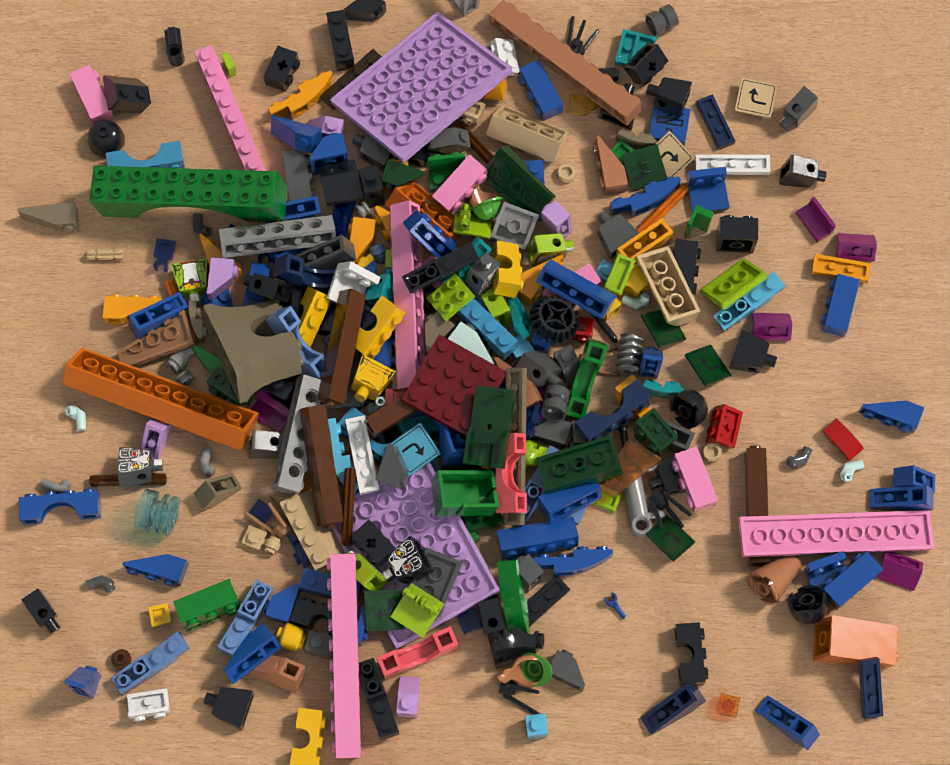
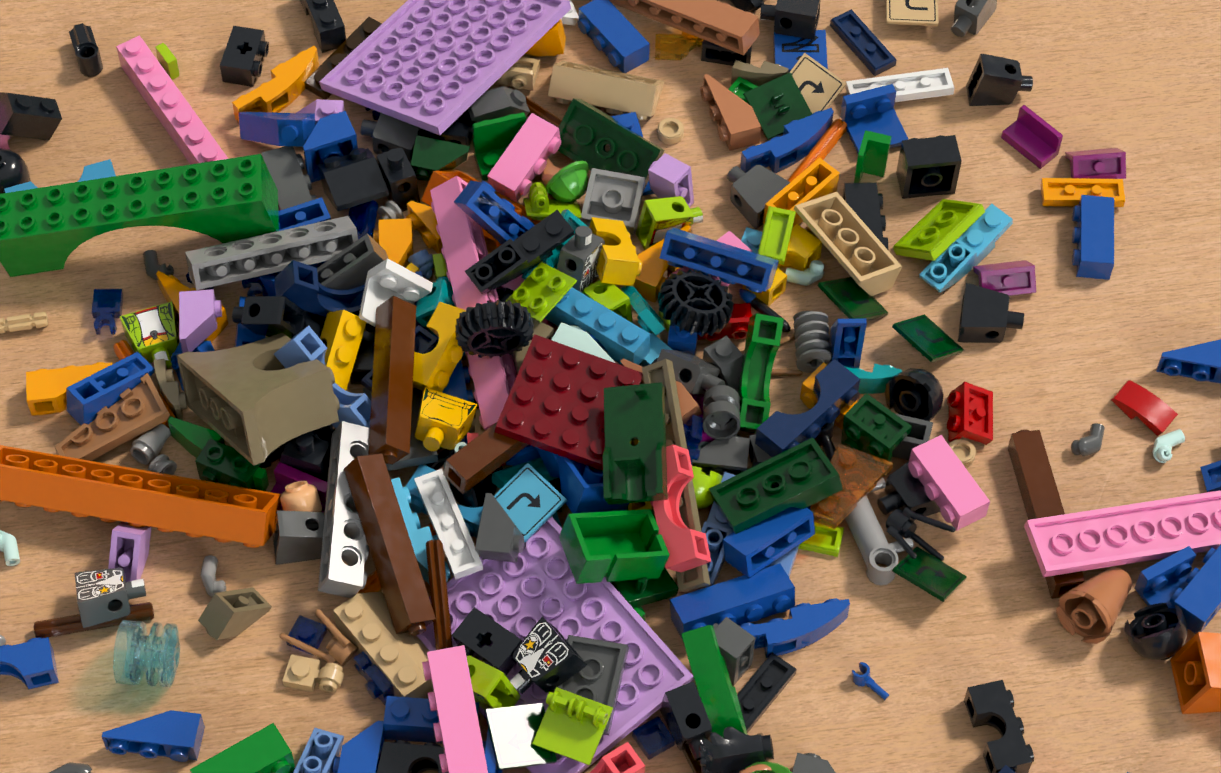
camera: 10 degrees left, 15 degrees down
none -> light nougat head [280,481,322,512]
none -> black gear [455,299,534,358]

